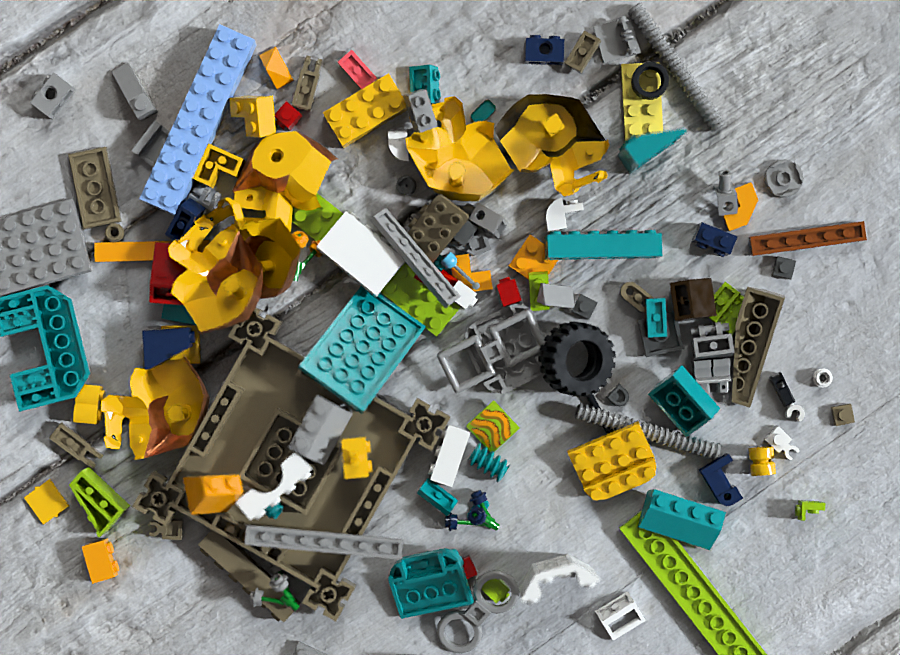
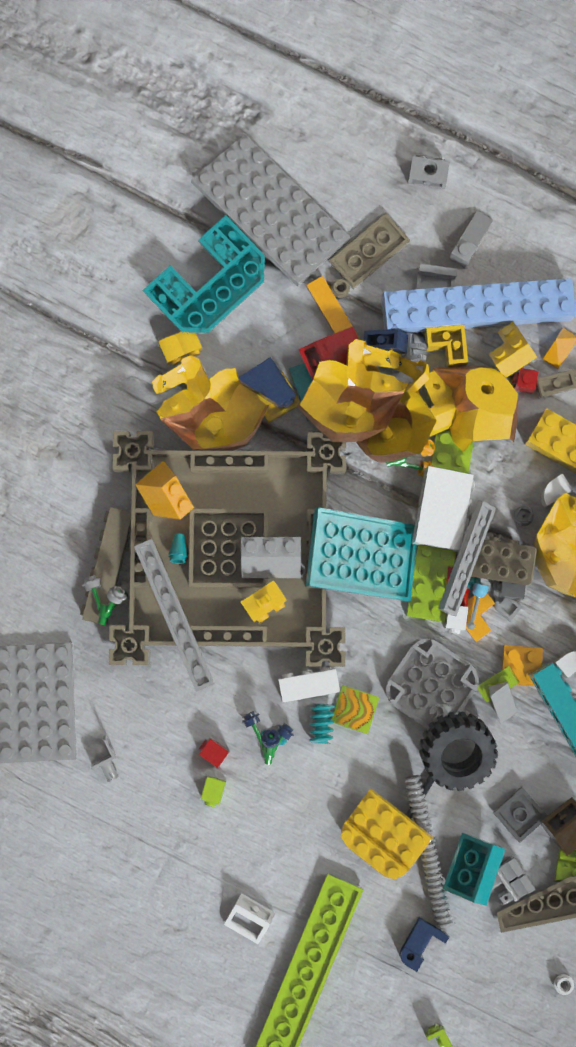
camera: 60 degrees right, 5 degrees down
yellow piece [24,479,69,525] -> none
dark tan hinge [49,422,103,469] -> none
lime wedge [69,467,130,538] -> none
light orange brick [82,538,119,584] -> none
dark tan plate [149,520,184,540] -> none
white arch [235,452,313,521] -> none
teal plate [388,548,474,619] -> none
teal plate [417,478,458,516] -> none
light grey bar [437,309,545,393] -> none
light grey bar [437,570,519,653] -> none
light grey torso [463,203,508,239] -> none
red brick [496,277,522,307] -> none
white slope [518,554,600,604] -> none
dark grey plate [572,294,598,320] -> none
dark grey tile [606,383,629,406] -> none
dark tan plate [620,282,654,313] -> none
teal slope [638,489,726,550] -> none
teal plate [645,298,667,338] -> none
light grey brick [690,322,734,361] -> none
yellow wheel [748,446,776,476] -> none
white plate [764,426,799,460] -> none
black piece [769,372,805,422] -> none
dark tan plate [831,403,855,426] -> none

